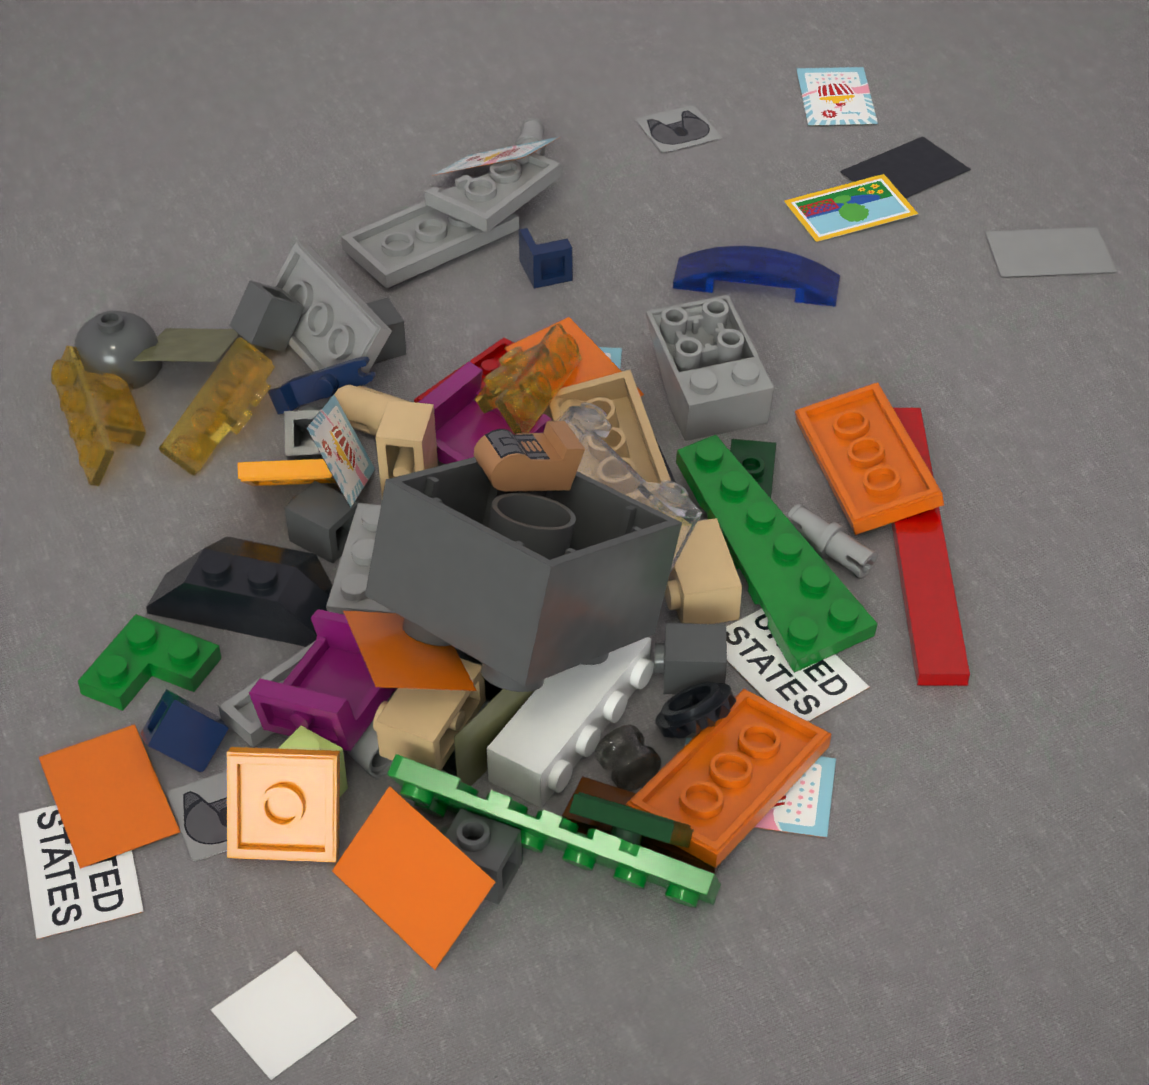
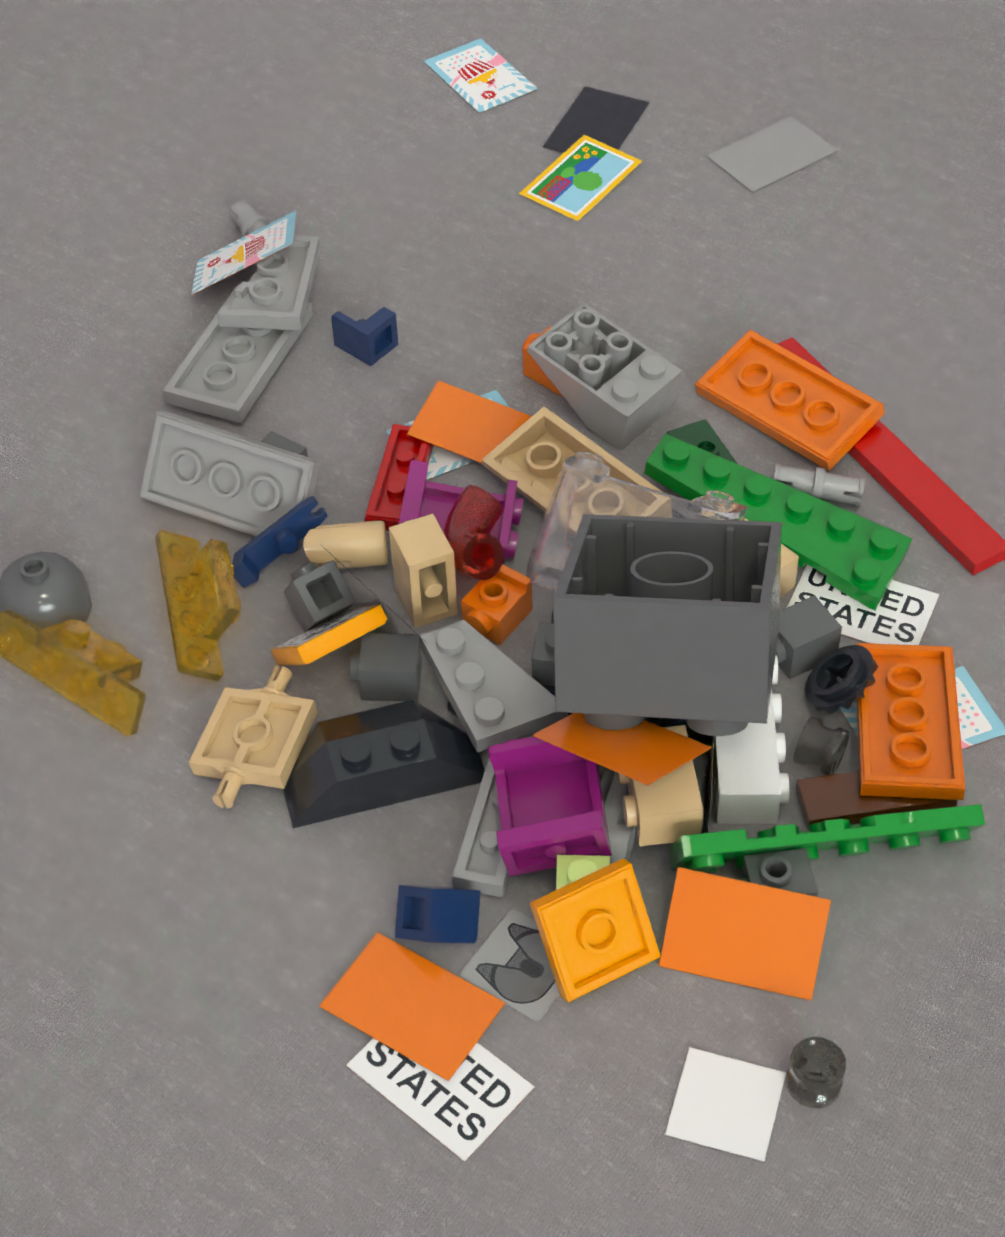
camera: 30 degrees left, 5 degrees up
green plate [78,614,222,711] -> none
olive sticker [133,328,240,362] -> none
dark grey brick [230,280,305,353] -> none
medium nougat leg [474,421,585,492] -> none
clear yellow bracket [475,323,582,435] -> none
dark green plate [569,792,694,848] -> none
sticker [636,105,722,153] -> none
clear blue slope [673,246,840,307] -> none
none -> tan plate [188,666,318,809]
none -> clear red cylinder [443,485,504,580]
none -> clear smoke wheel [787,1037,846,1108]

